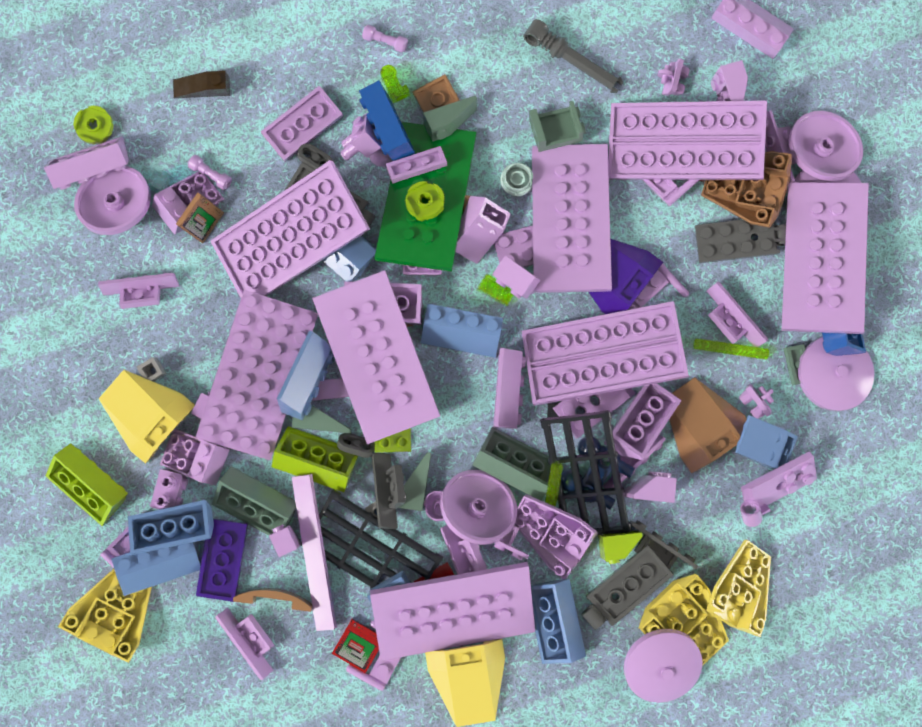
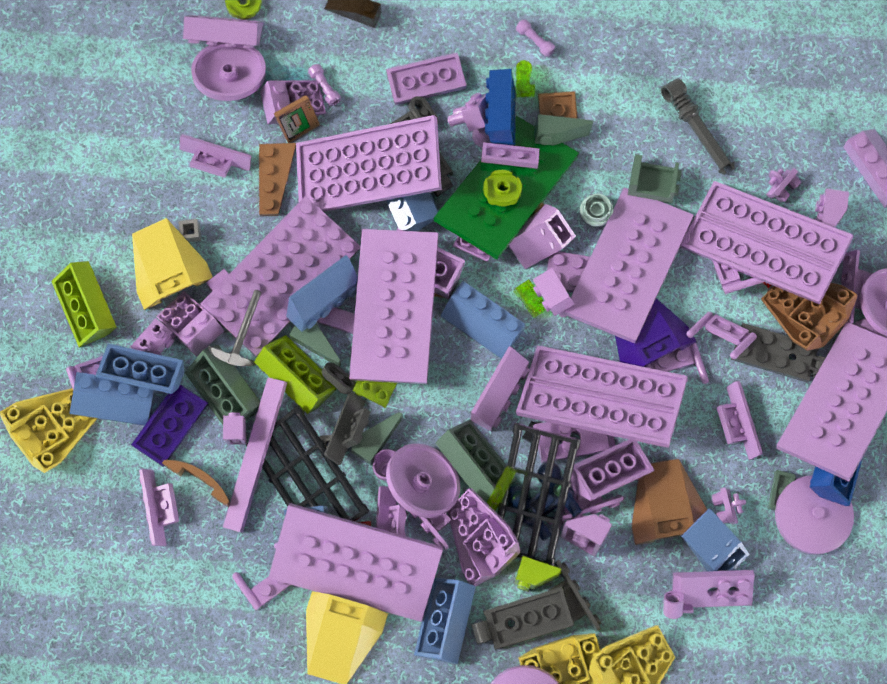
camera: 30 degrees right, 10 degrees down
tile [332,618,379,673] -> none
clear neon green axle [693,338,769,360] -> none
none -> piece [208,290,261,366]
none -> medium nougat wing [259,143,296,217]
none -> lavender plate [686,312,757,359]

